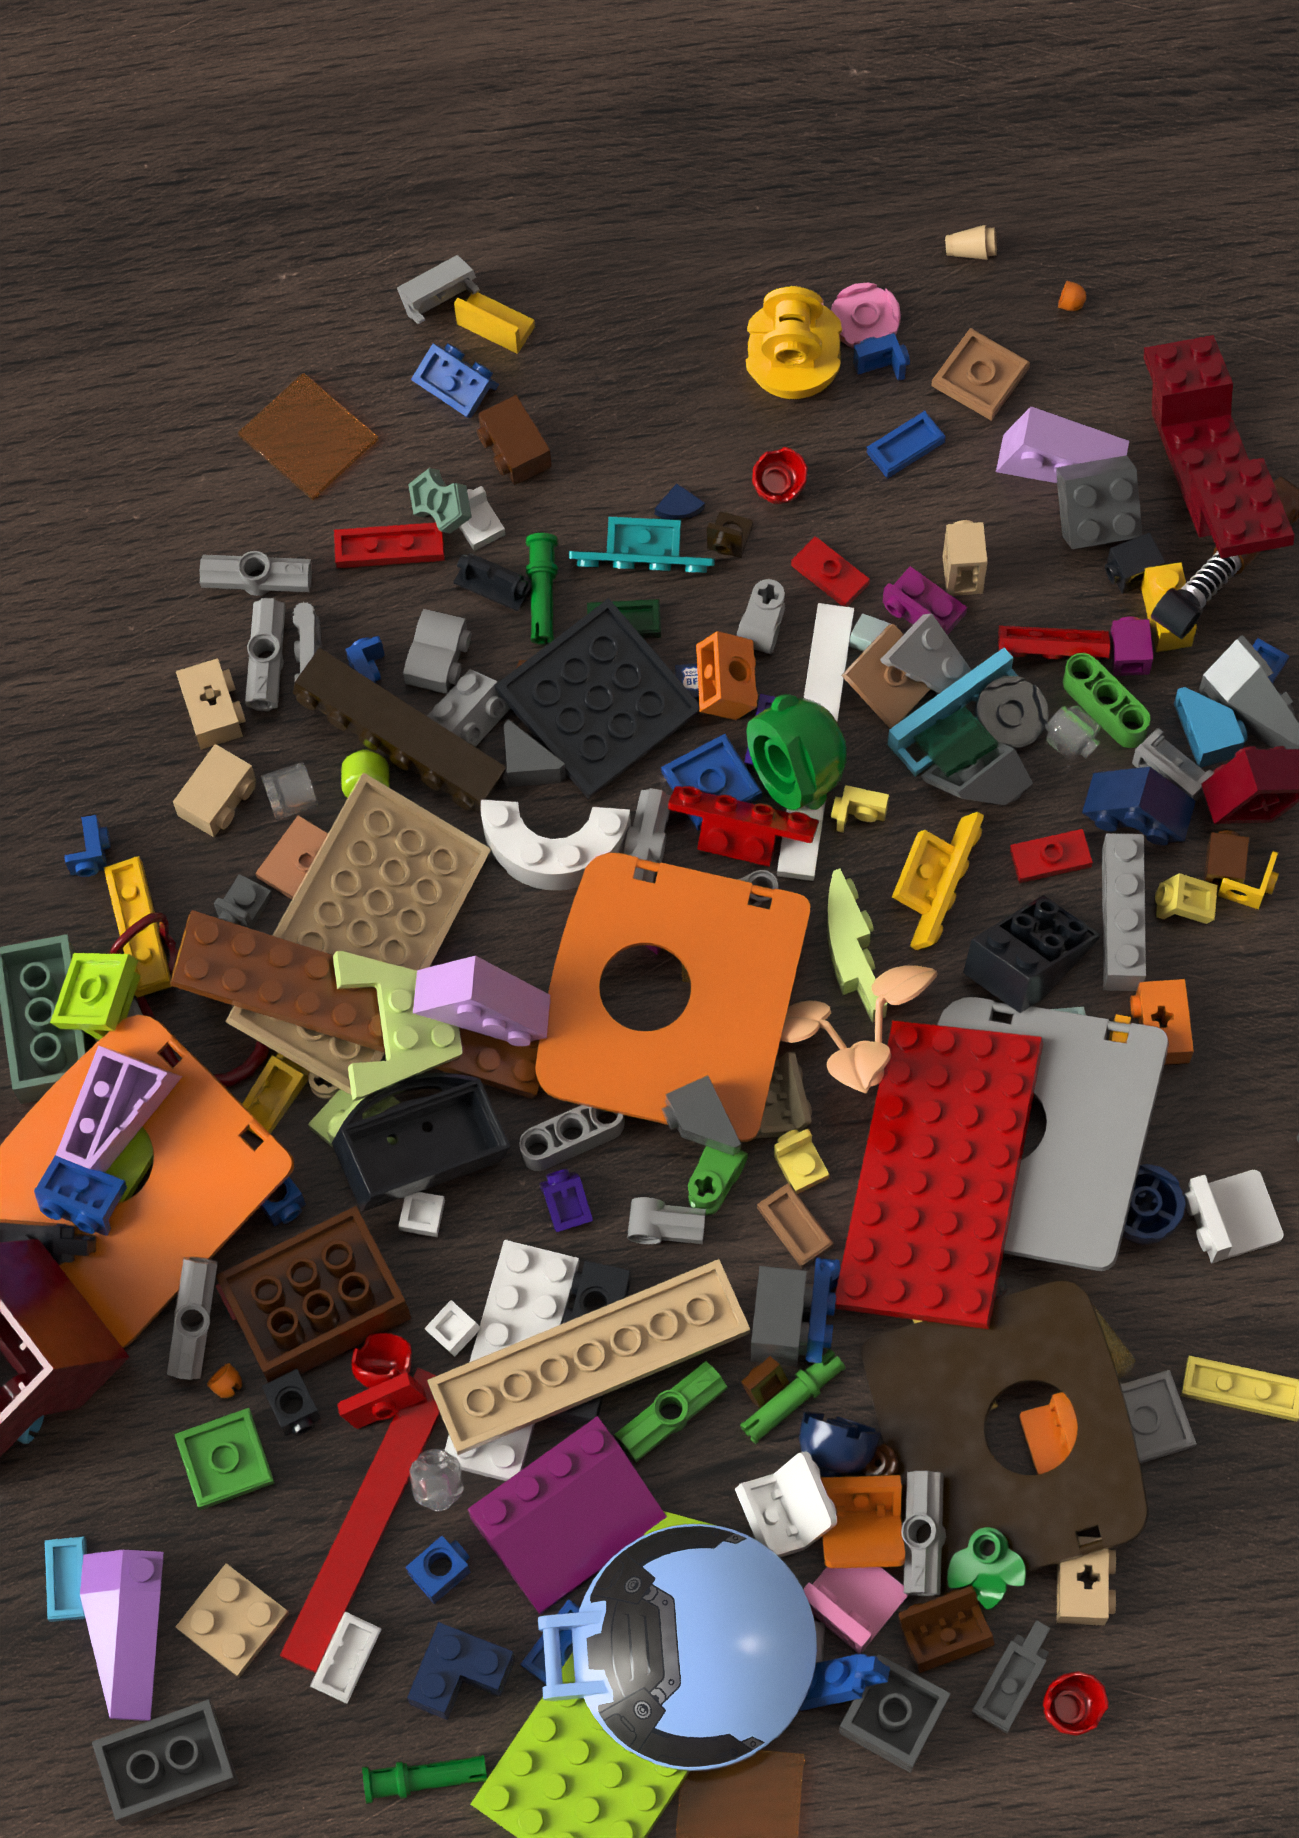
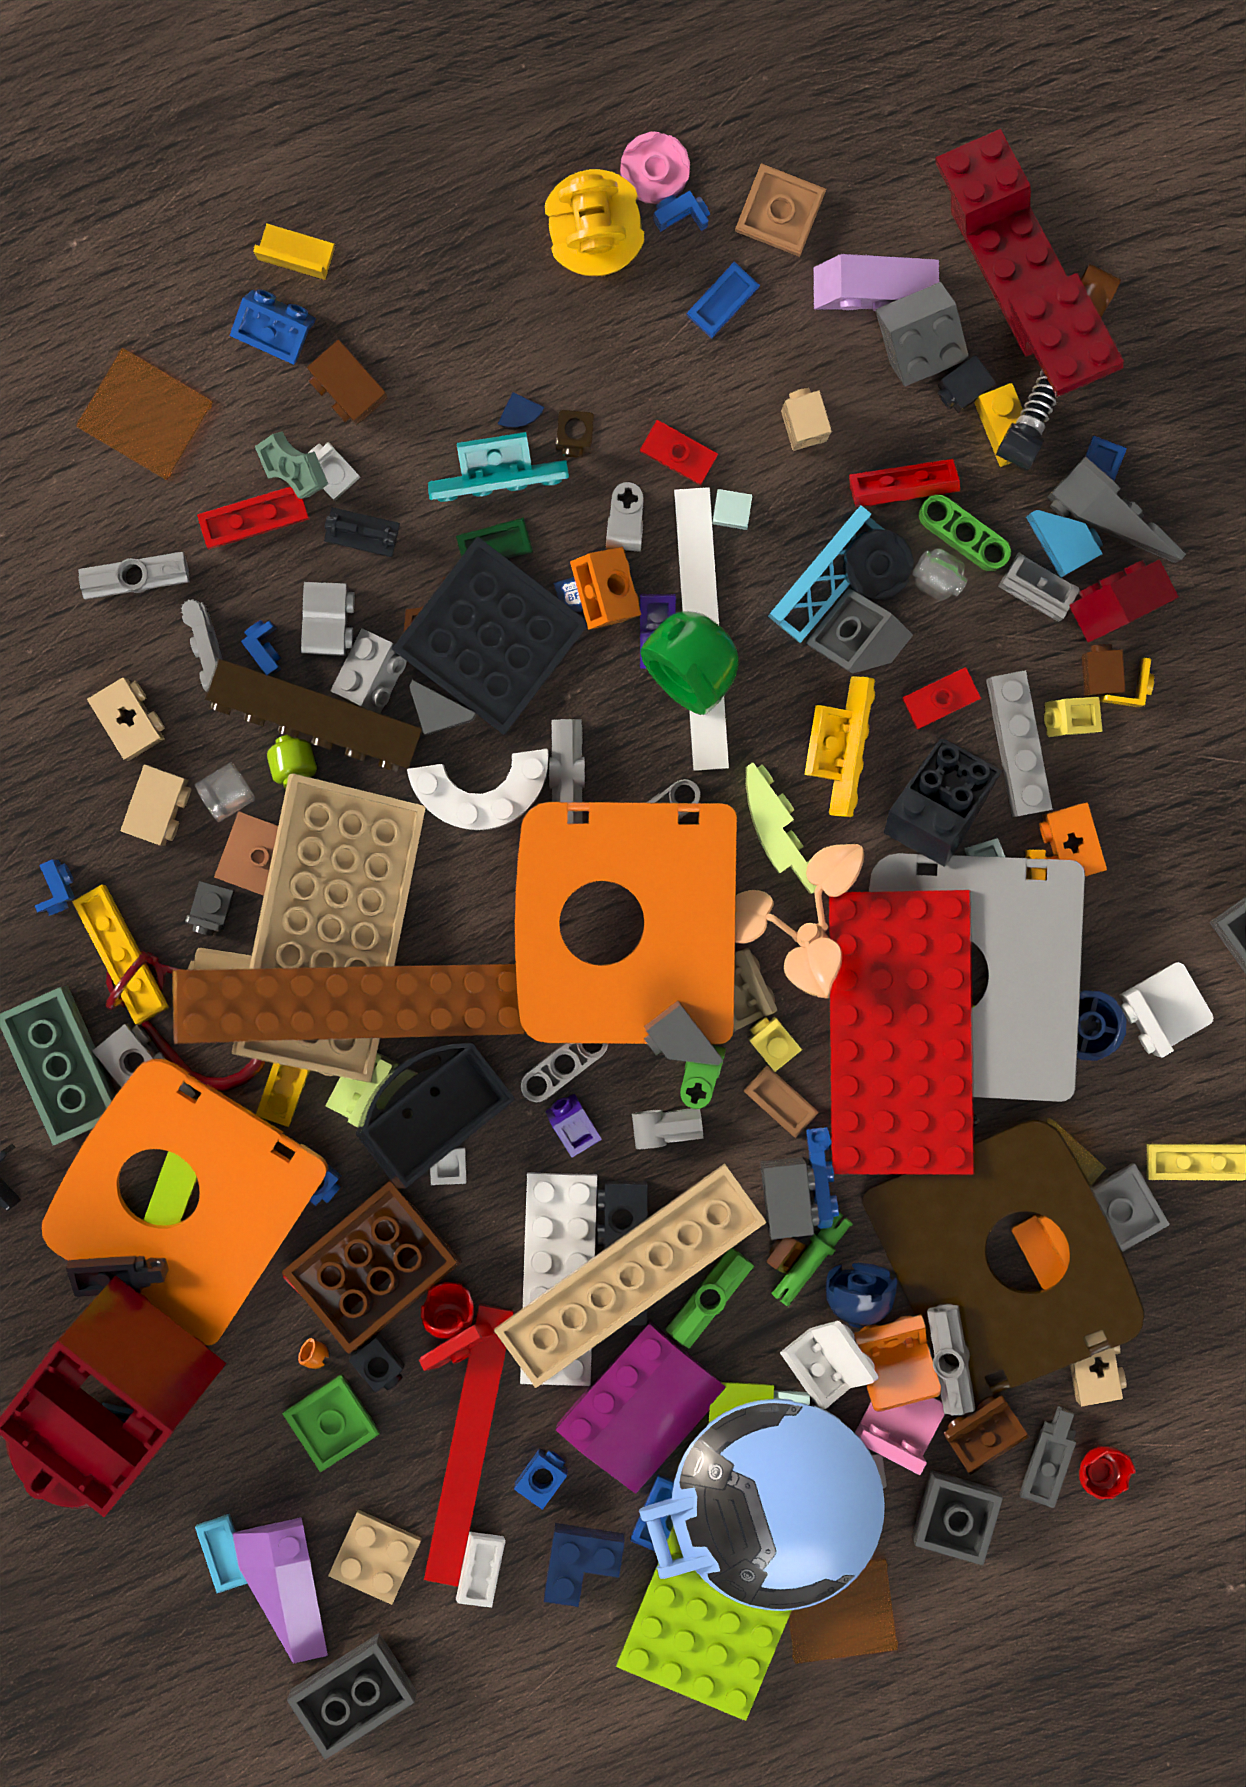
camera: 15 degrees left, 20 degrees up
blue bracket [34,1155,127,1236] -> none
lime bracket [50,953,140,1040] -> none
lavender wedge [56,1045,182,1172] -> none
light grey piece [167,1257,218,1380] -> none
light grey piece [245,598,286,711] -> none
yellowish green wing [333,951,463,1101] -> none
green pin [362,1755,487,1804] -> none
light grey hinge [397,255,480,324] -> none
clear head [409,1449,464,1511] -> none
lavender wedge [413,956,550,1046] -> none
white plate [424,1300,481,1357] -> none
green pin [526,533,558,644] -> none
blue tile [661,734,762,831] -> none
red bracket [667,786,819,867] -> none
red hair [752,447,808,504] -> none
blue hinge [799,1654,890,1711] -> none
light yellow bracket [831,785,889,833] -> none
medium nougat plate [841,624,930,728] -> none
reddish brown plate [861,1444,899,1476] -> none
light grey wing [880,613,971,694] -> none
magenta bracket [883,566,967,635] -> none
clear green piece [914,706,999,778] -> none
tan cone [945,225,997,260] -> none
green plate [947,1527,1026,1610] -> none
orange hinge [1058,281,1086,311] -> none
dark blue brick [1082,766,1196,845] -> none
magenta brick [1109,616,1153,676] -> none

